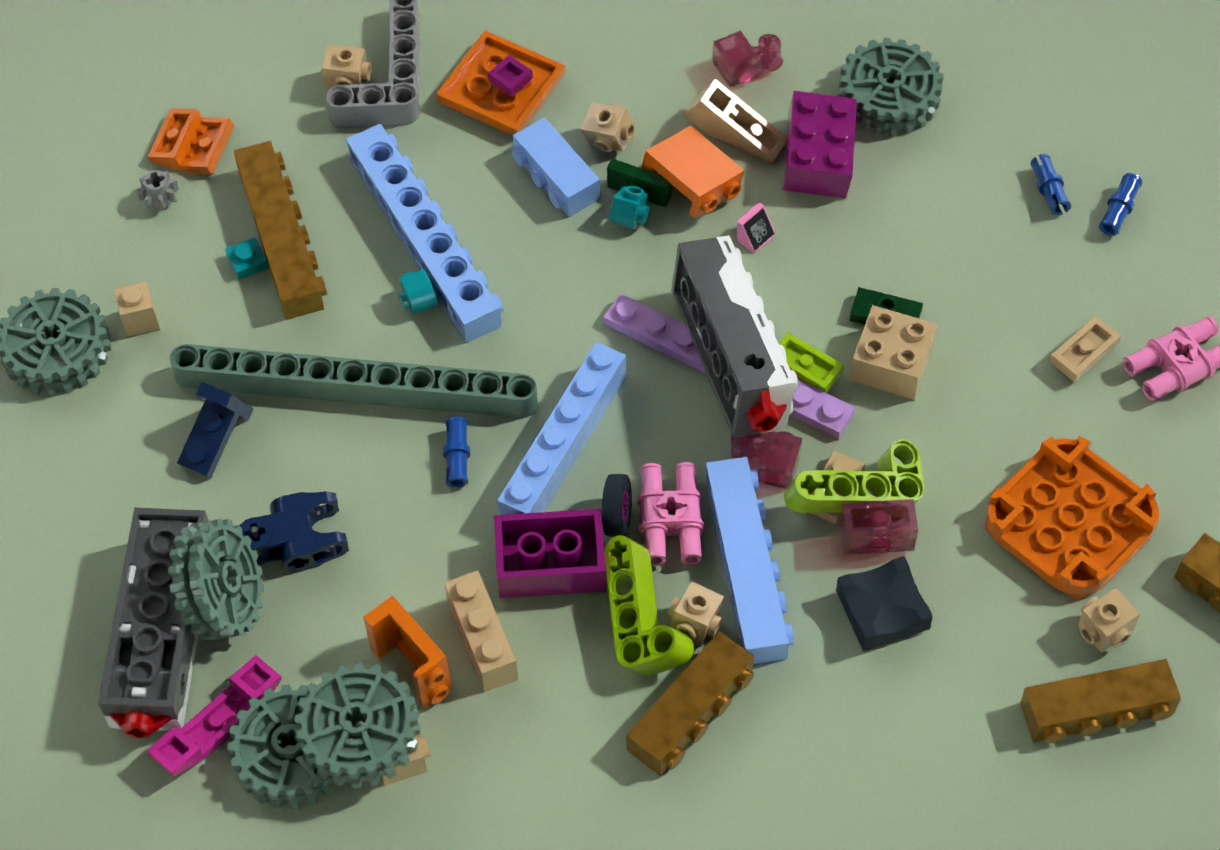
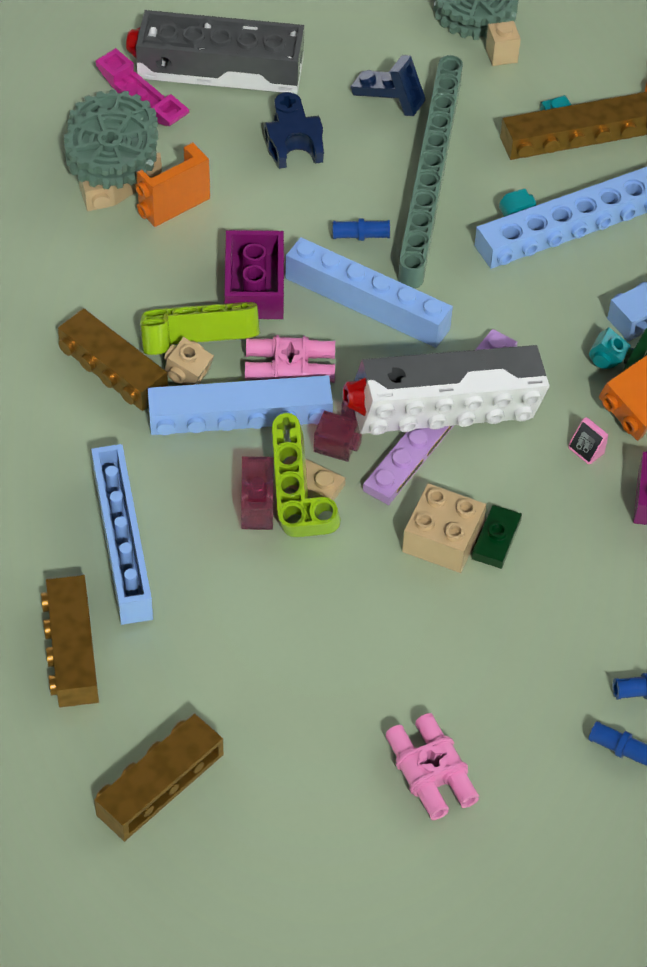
camera: 90 degrees right, 5 degrees down
light grey gear [137,170,179,210] -> none
sand green piece [168,519,264,640] -> none
tan brick [444,570,518,692] -> none
black bush [602,474,632,537] -> none
lime plate [778,332,844,393] -> none
black brick [836,556,933,651] -> none
orange plate [985,436,1160,600] -> none
tan plate [1049,315,1121,382] -> none
tan brick [1077,588,1140,653] -> none
none -> light blue brick [91,444,153,625]

